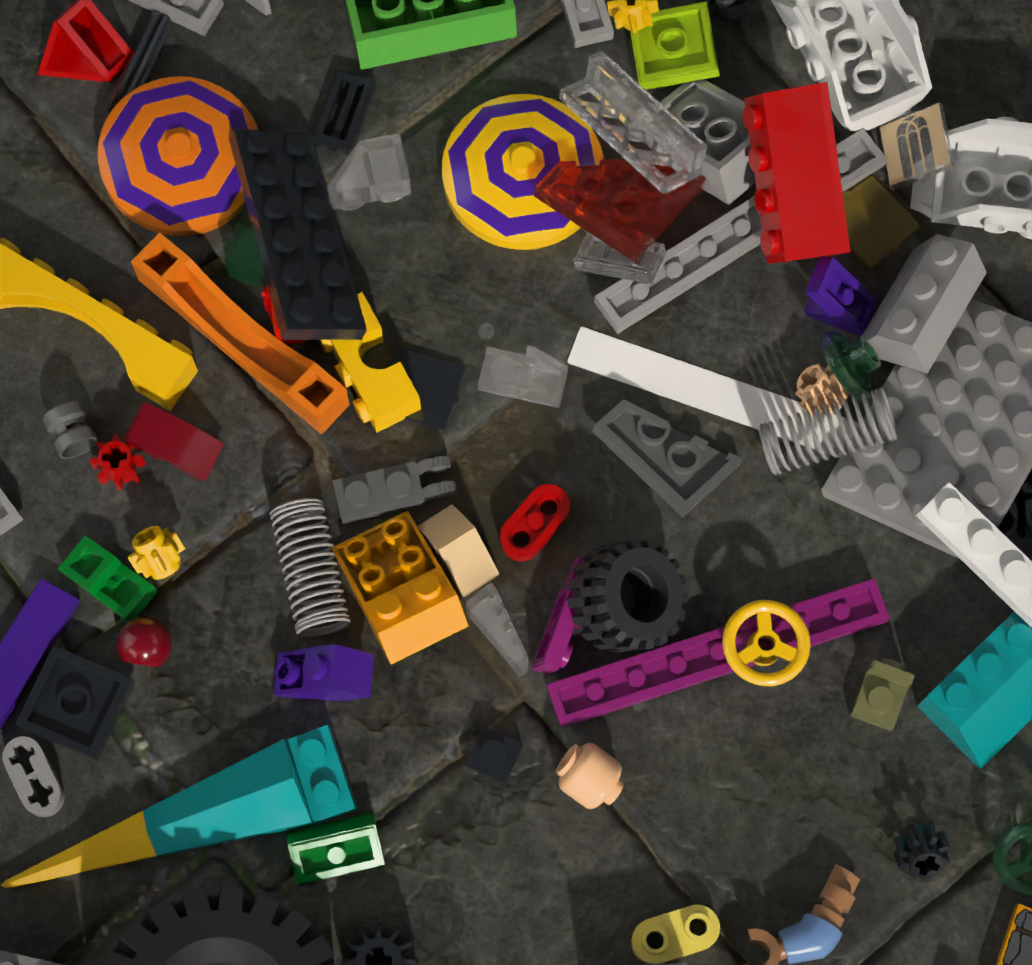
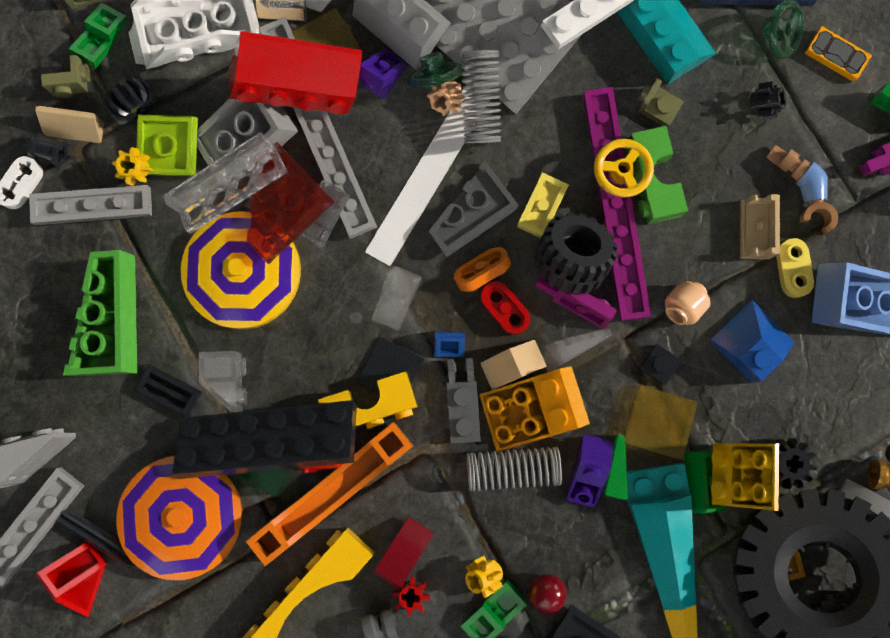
camera: 80 degrees left, 10 degrees up
none -> blue slope [434,331,465,357]
none -> orange plate [454,247,511,292]
none -> light yellow plate [517,172,569,238]
none -> green slope [601,434,628,500]
none -> bright green arch [624,126,688,225]
none -> clear yellow tile [624,385,698,460]
none -> blue slope [709,300,794,383]
none -> yellow slope [711,443,779,511]
none -> tan hinge [740,194,780,259]

